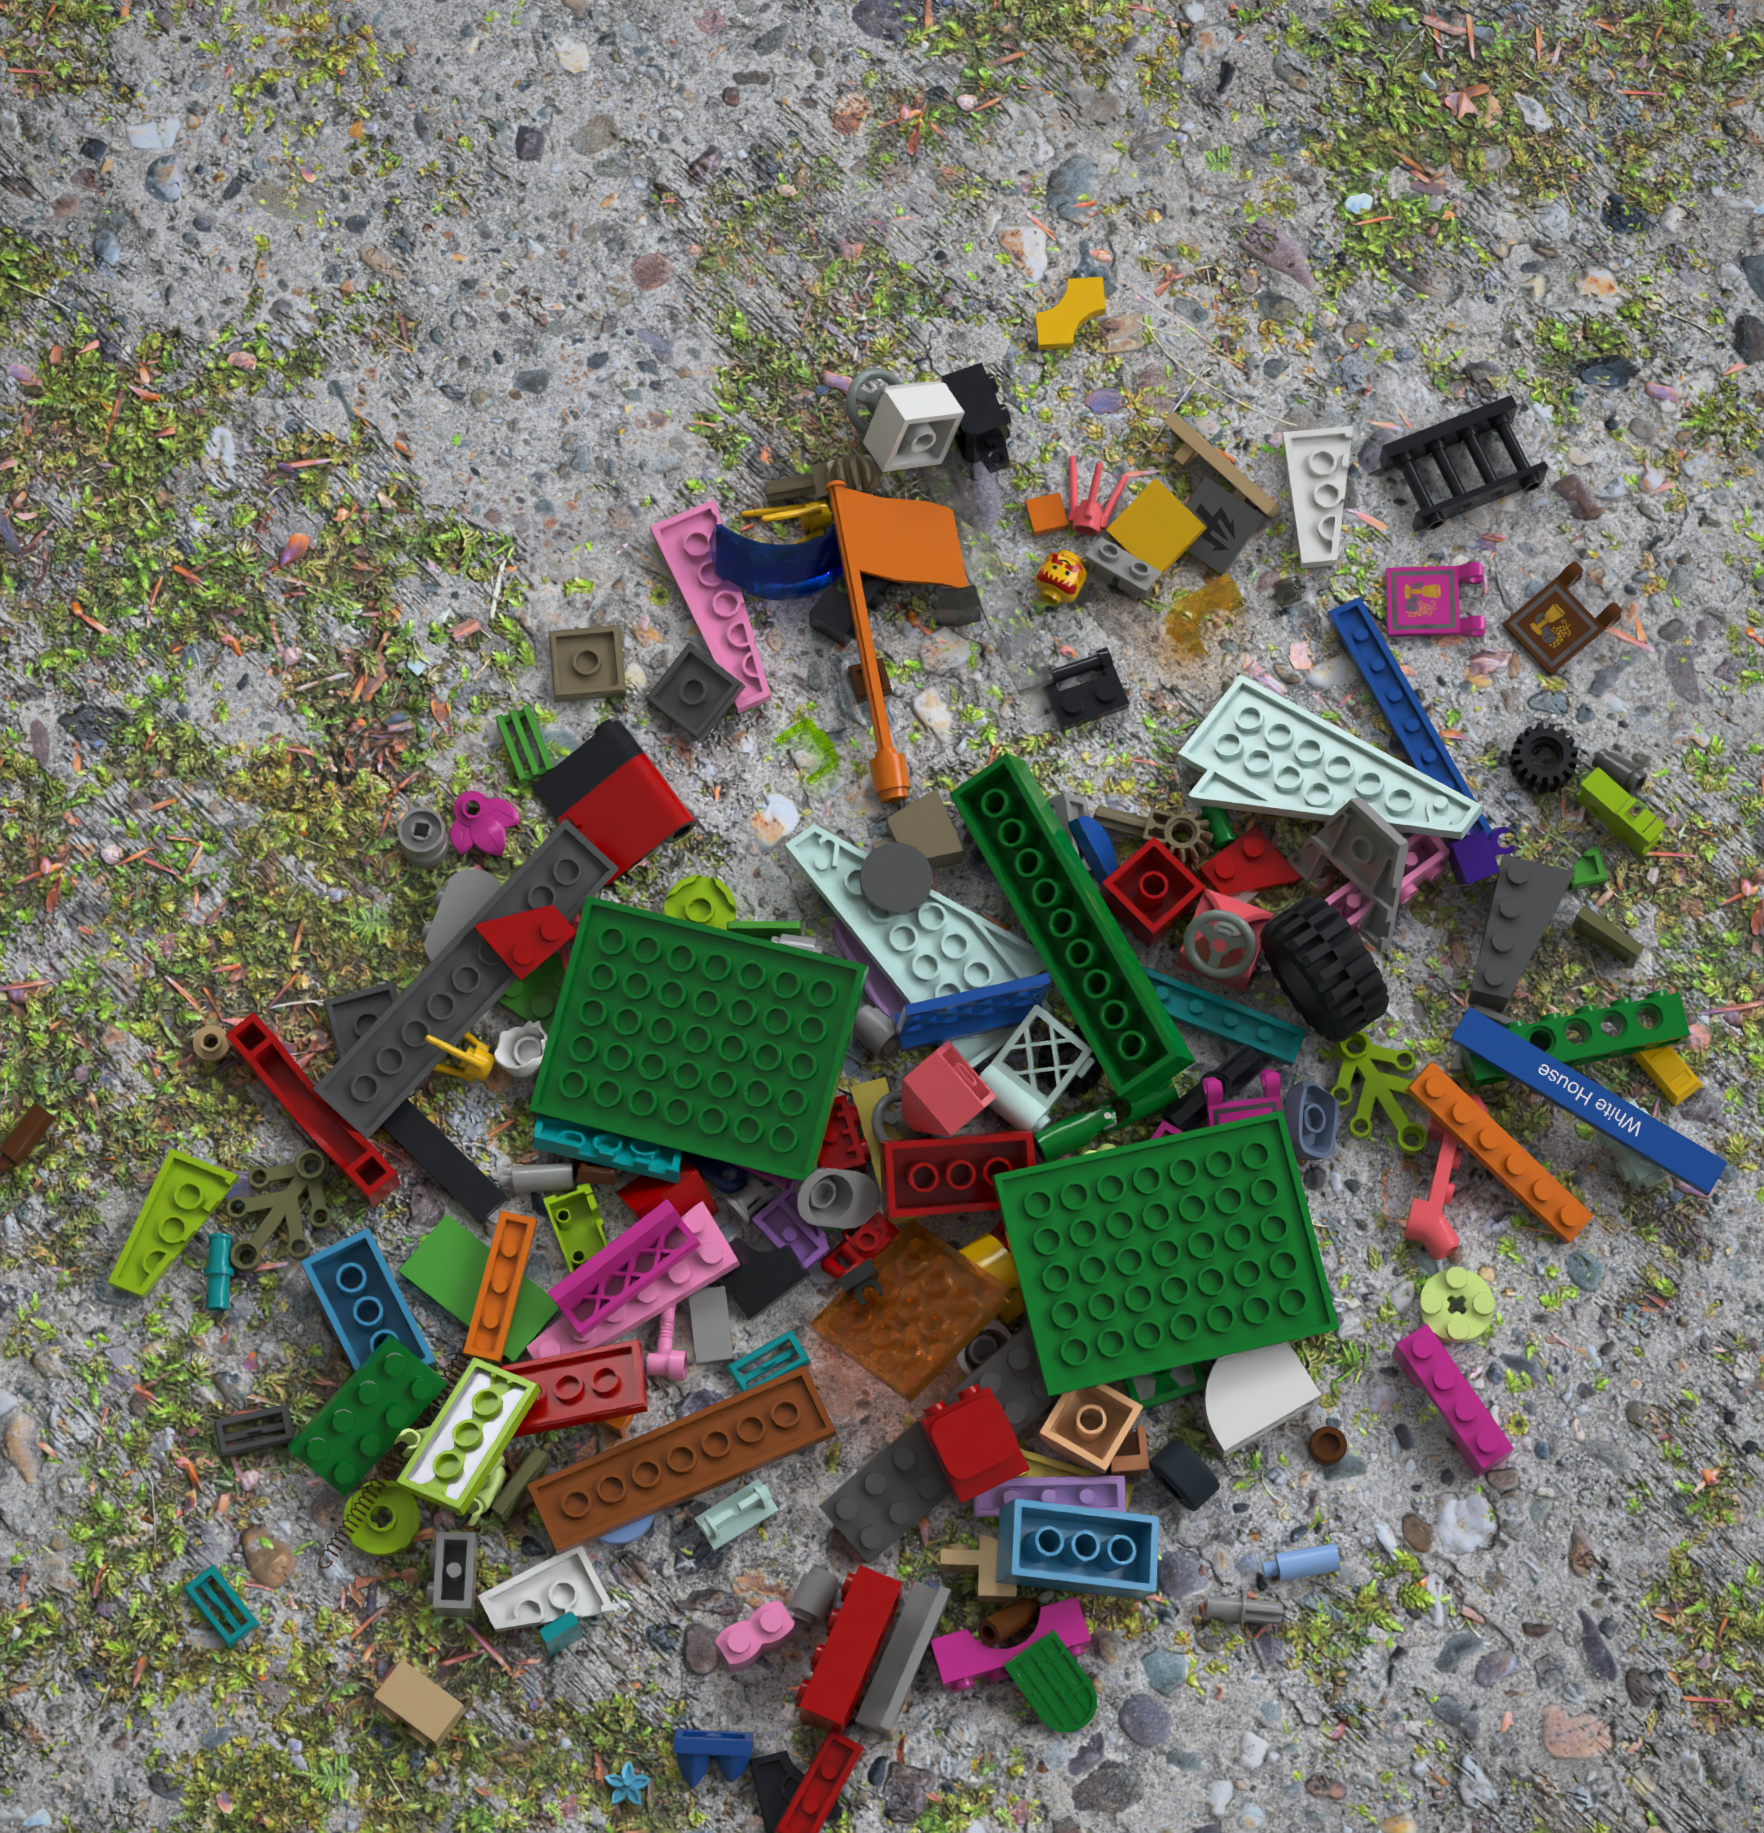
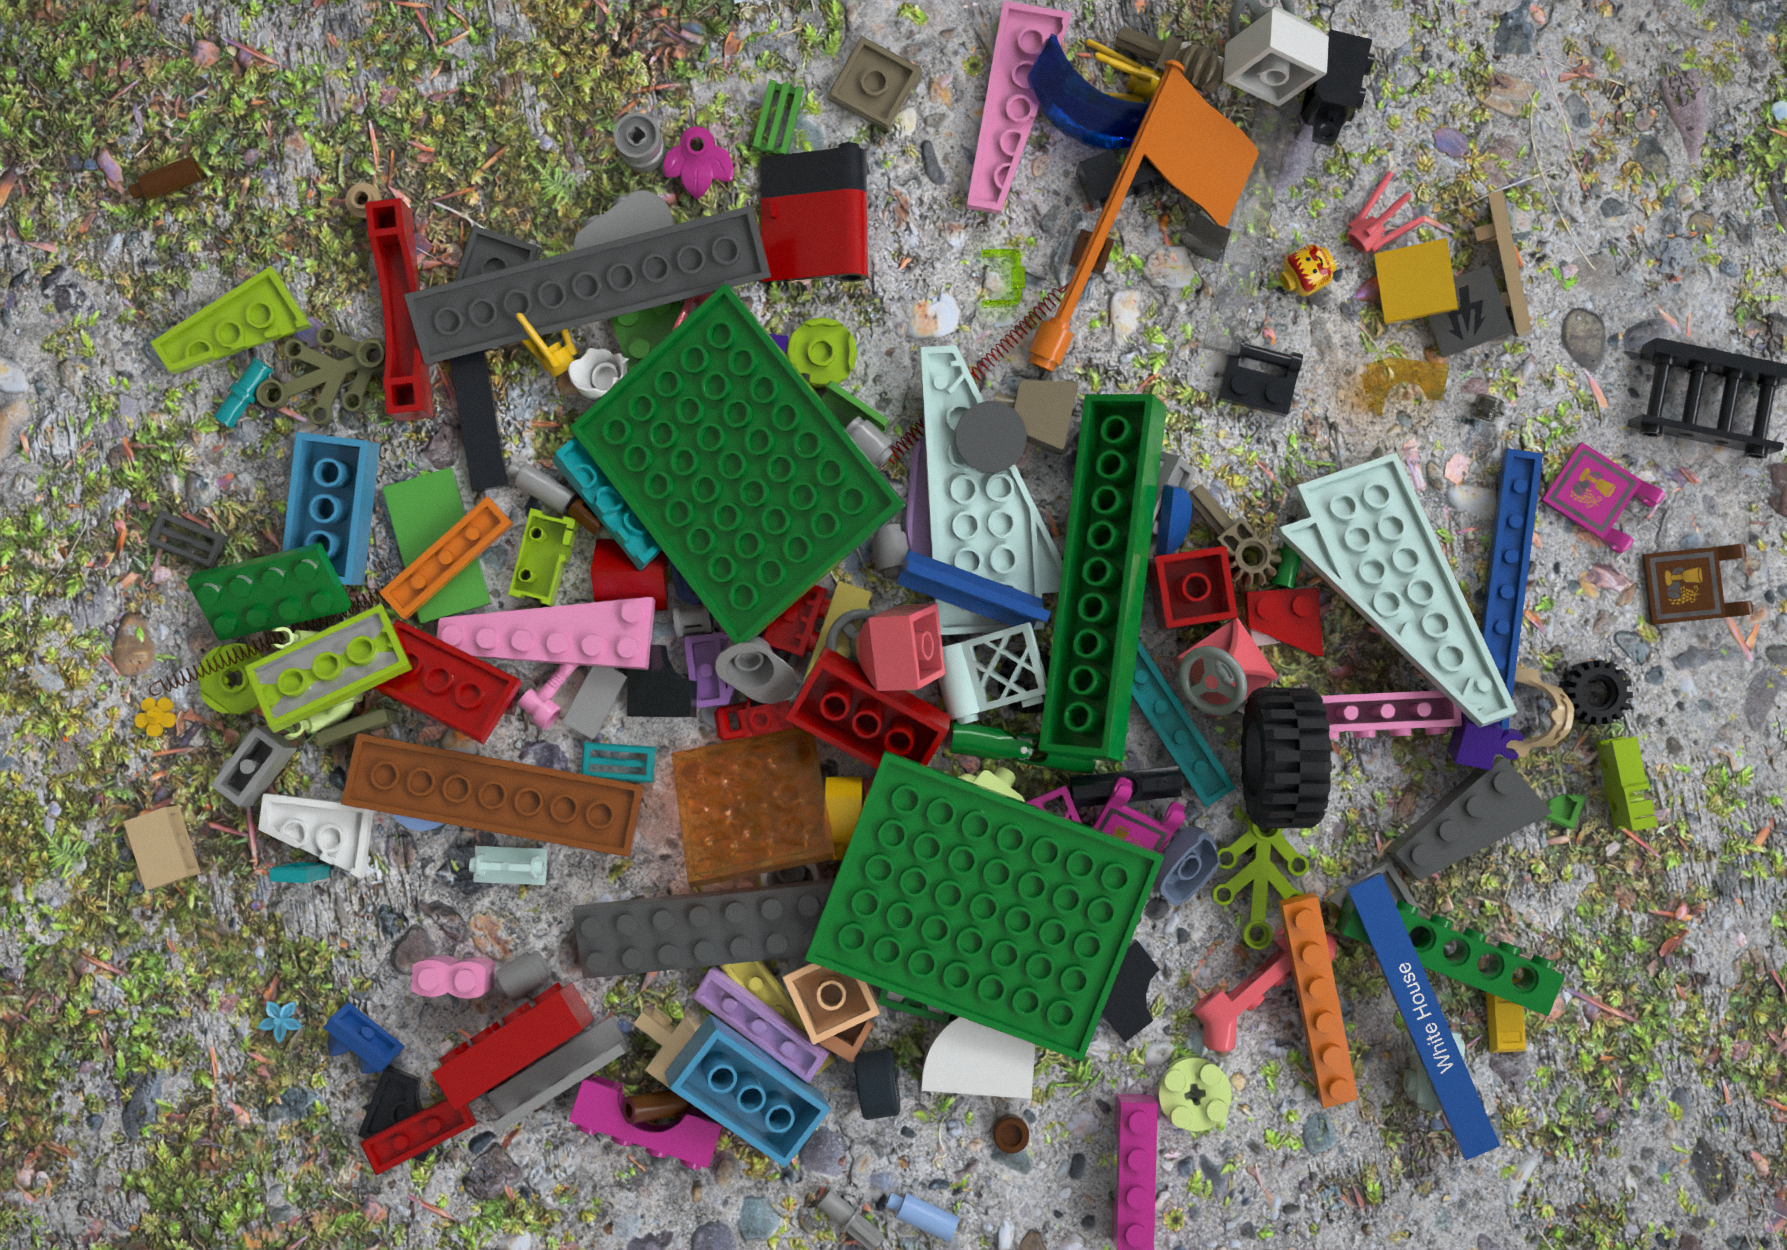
camera: 35 degrees right, 15 degrees up
teal tile [183,1565,260,1649] -> none
red wing [474,904,577,982] -> none
dark pink fence [547,1199,701,1337] -> none
dark grey tile [645,642,746,743] -> none
pearl dark grey tile [837,1259,884,1307] -> none
red brick [917,1383,1030,1504] -> none
green window [1003,1629,1097,1732] -> none
orange tile [1025,492,1069,537] -> none
yellow tile [1035,277,1106,350] -> none
light grey hinge [1084,537,1162,600] -> none
white wing [1282,426,1353,569] -> none
light grey wing [1286,797,1409,952] -> none
olive tile [1572,906,1645,968] -> none
dark grey cone [1592,748,1647,797] -> none
none -> yellow plant [134,697,177,737]
none -> red piece [878,284,1069,470]
none -> black tile [1102,939,1160,1043]
none -> tan helmet [1506,668,1574,758]

